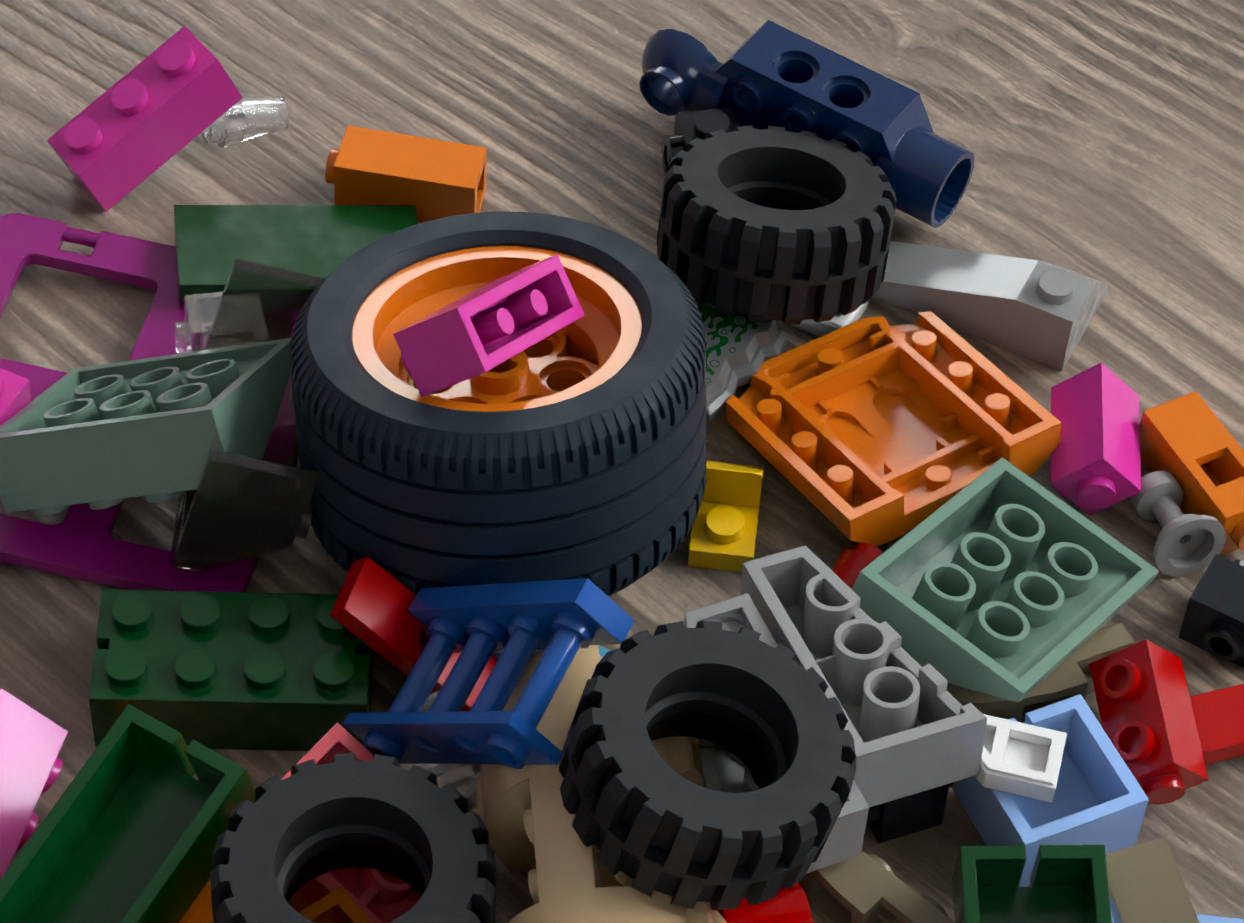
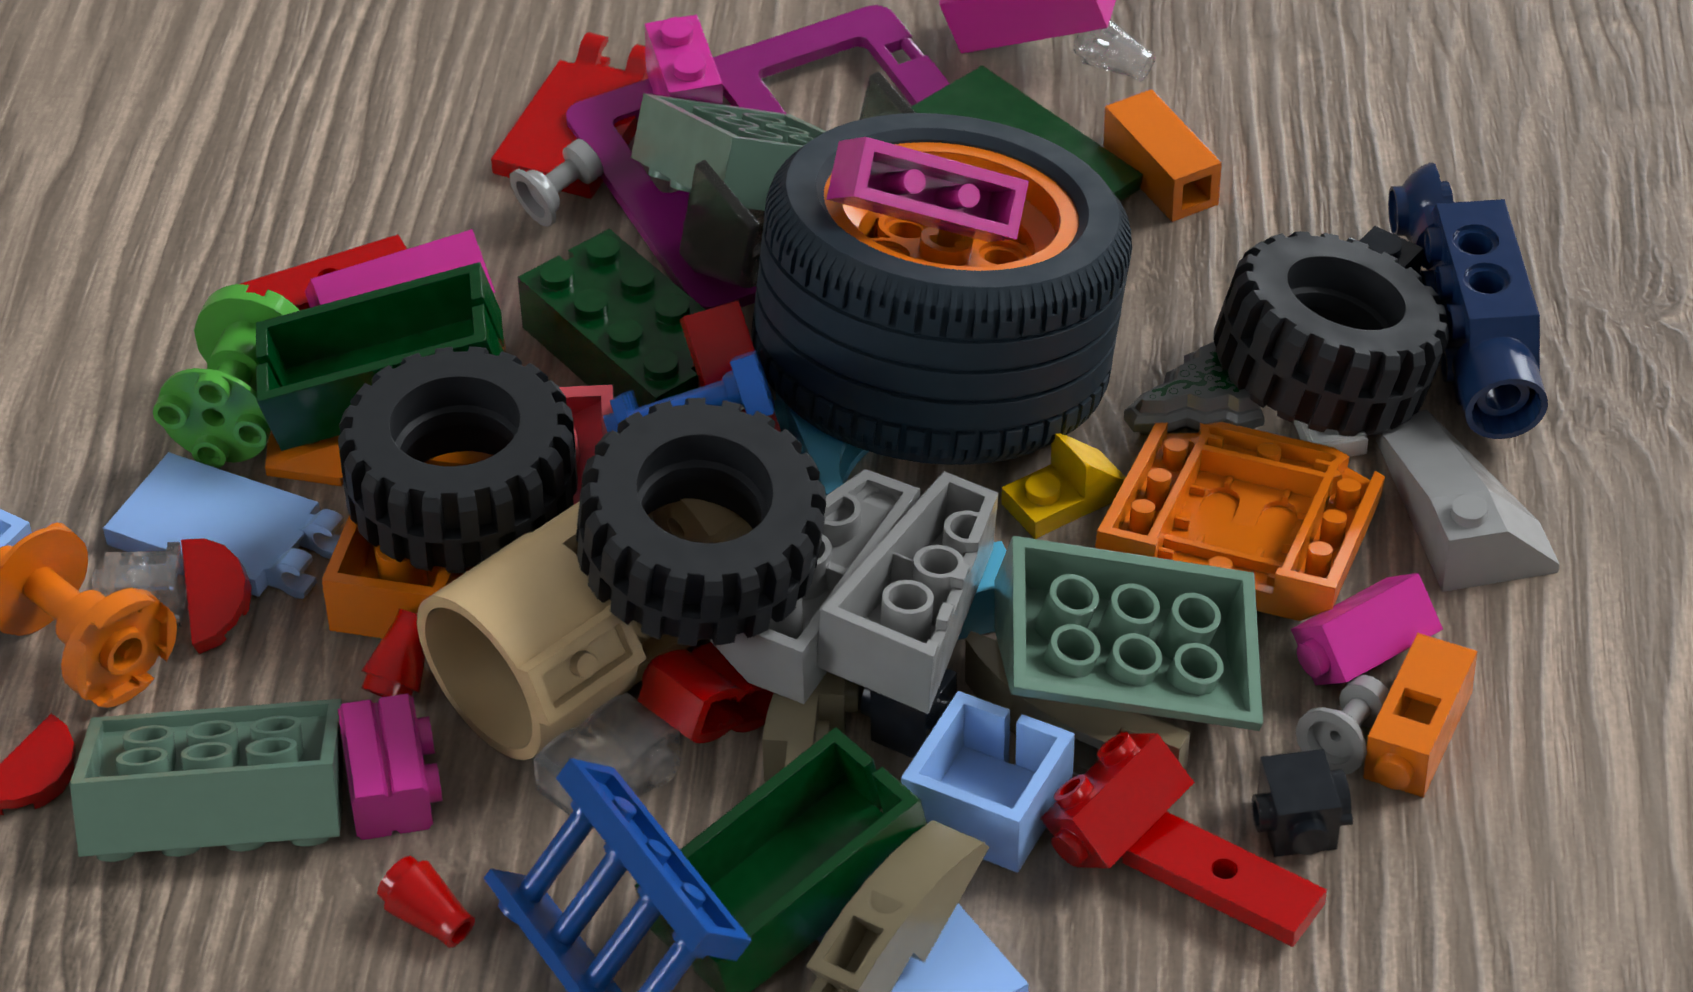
camera: 55 degrees right, 5 degrees down
white tile [975,714,1067,803] -> none

